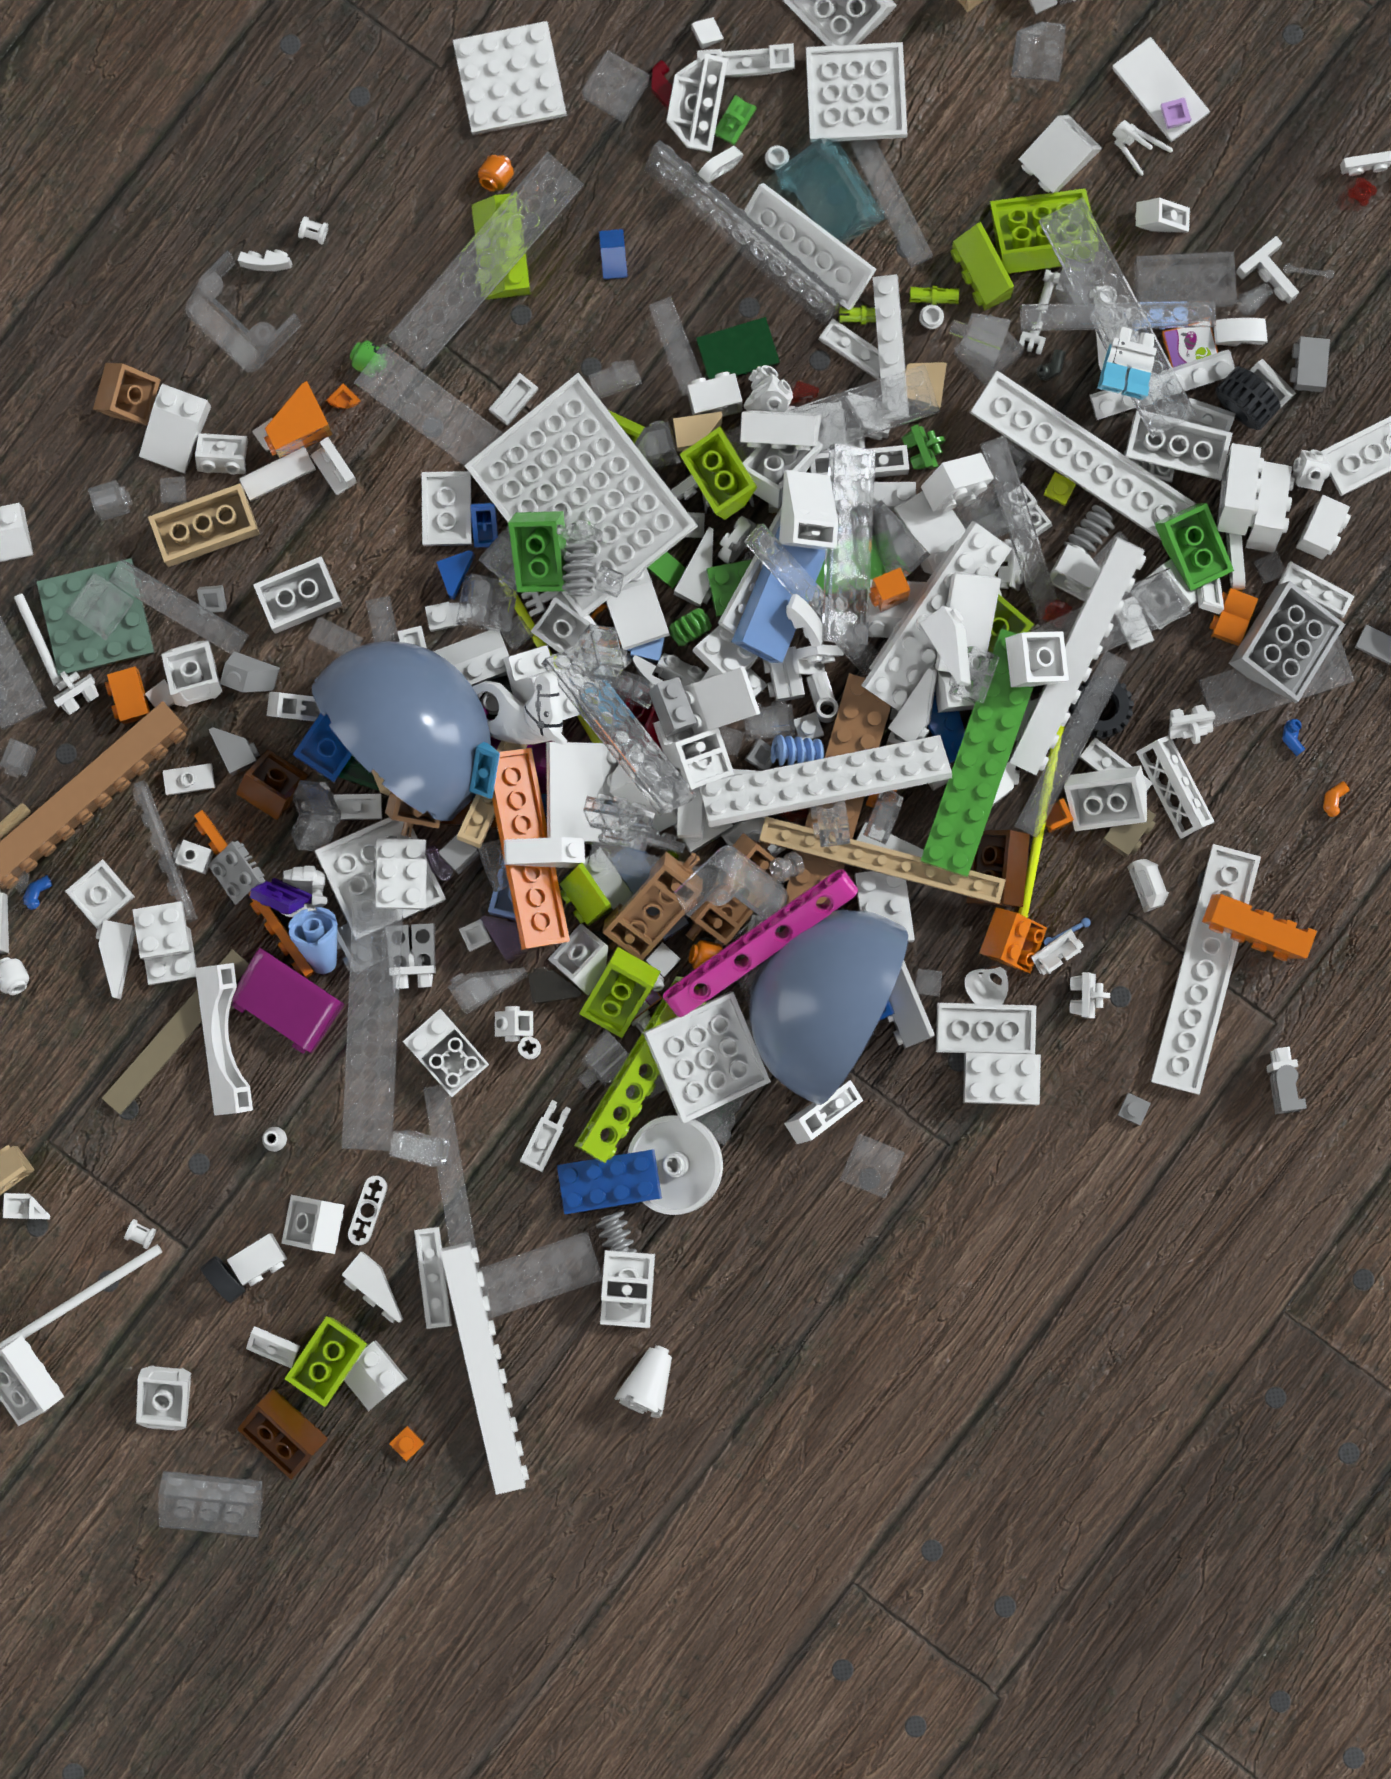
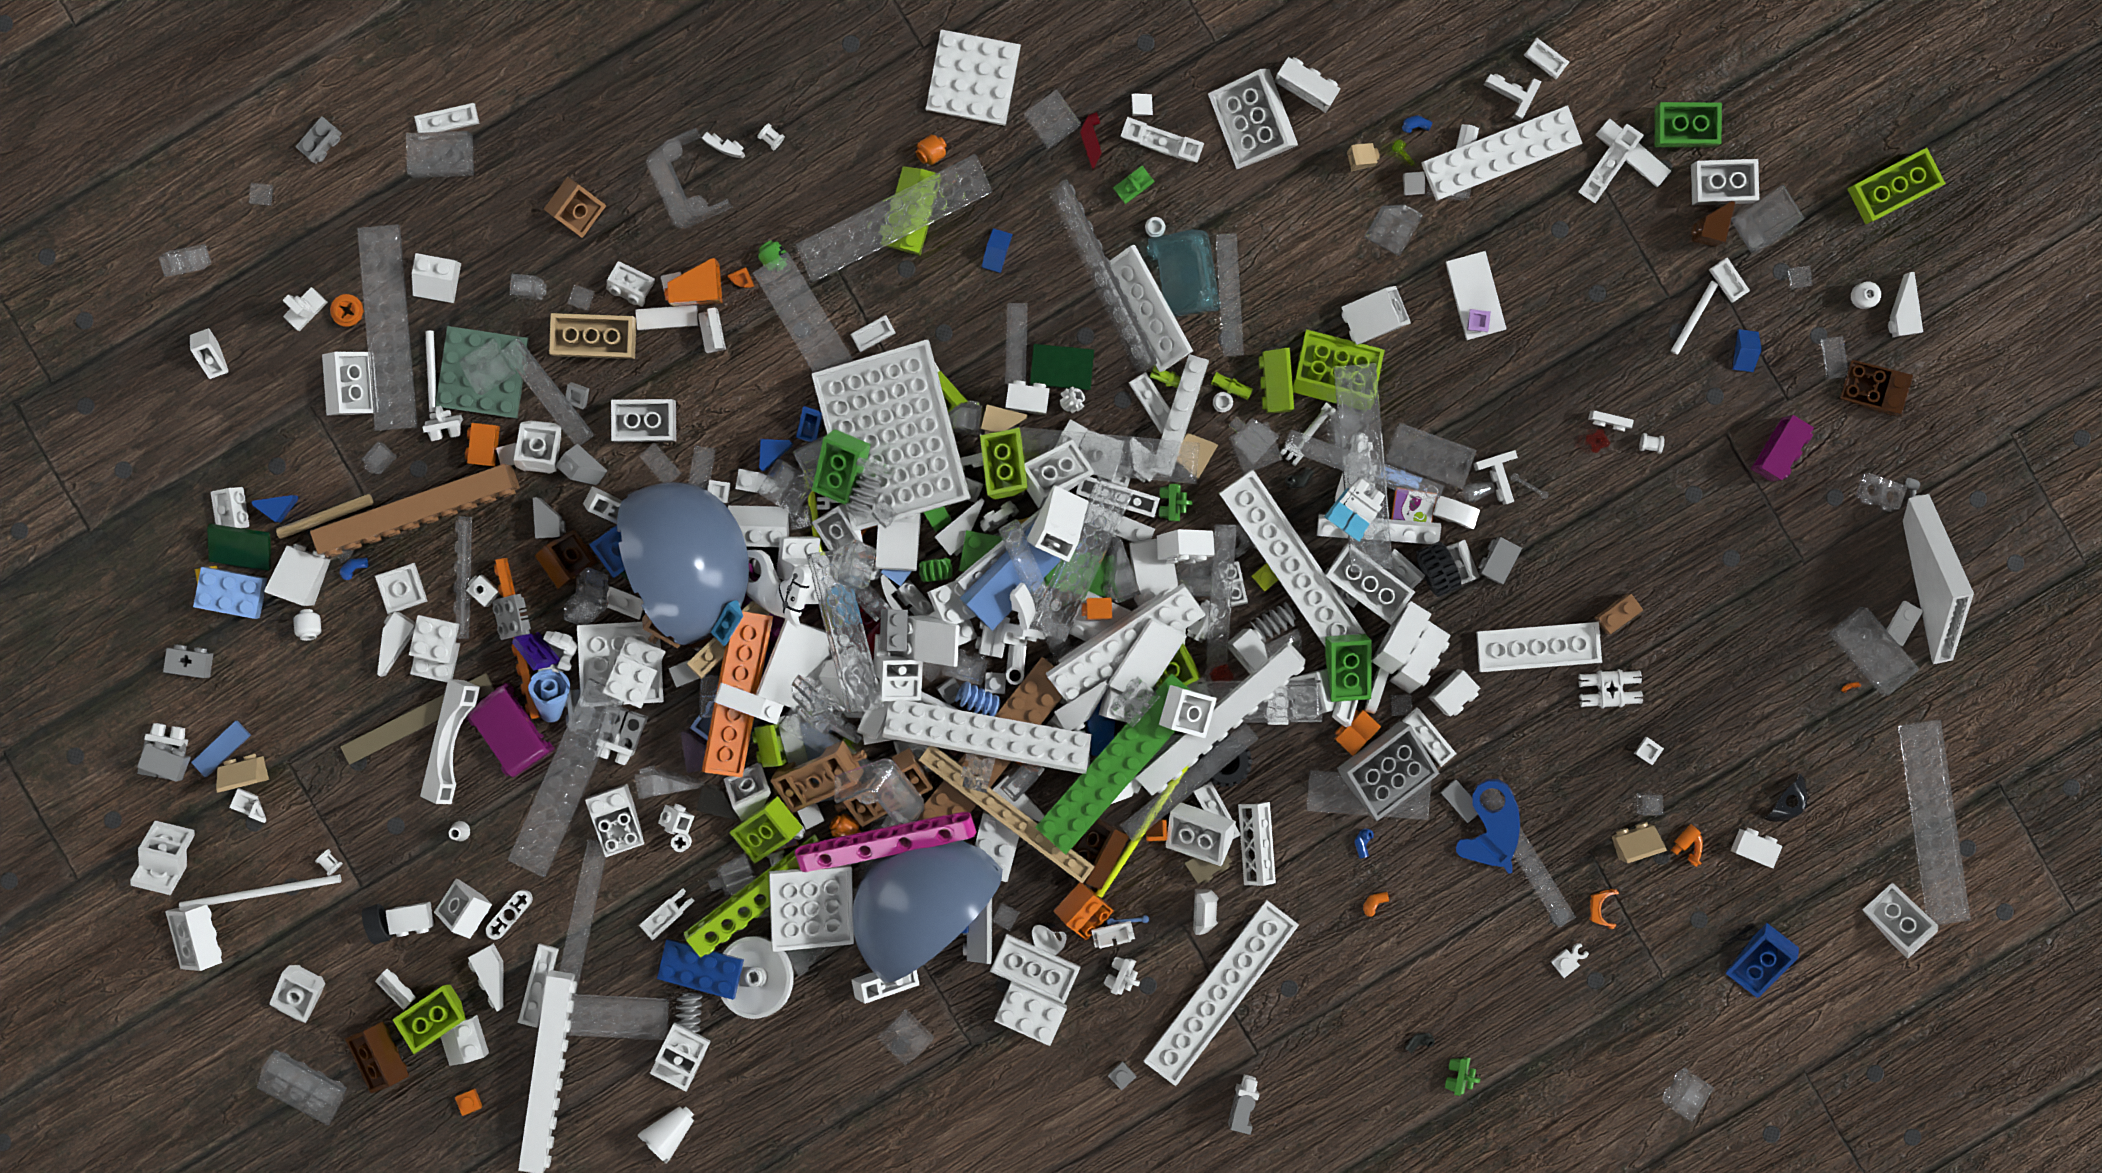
camera: 25 degrees right, 5 degrees up
white slope [139,384,211,474] -> none
white plate [163,763,215,796] -> none
clear brick [389,1130,451,1167] -> none
white plate [422,471,472,546] -> none
clear purple arm [425,846,453,881] -> none
white tile [459,919,492,952] -> none
clear slope [588,360,642,399] -> none
white wedge [666,53,728,153] -> none
white beam [698,146,743,183] -> none
white slope [740,410,821,450] -> none
white hand [744,374,793,412] -> none
clear wheel [770,851,804,883] -> none
clear red slope [791,381,820,402] -> none
white plate [806,42,907,143] -> none
white slope [920,606,971,687] -> none
white plant [1113,120,1173,176] -> none
white slope [1135,198,1190,232] -> none
white hips [1168,705,1215,744] -> none
orange wedge [1202,894,1317,961] -> none
white brick [1292,450,1331,491] -> none

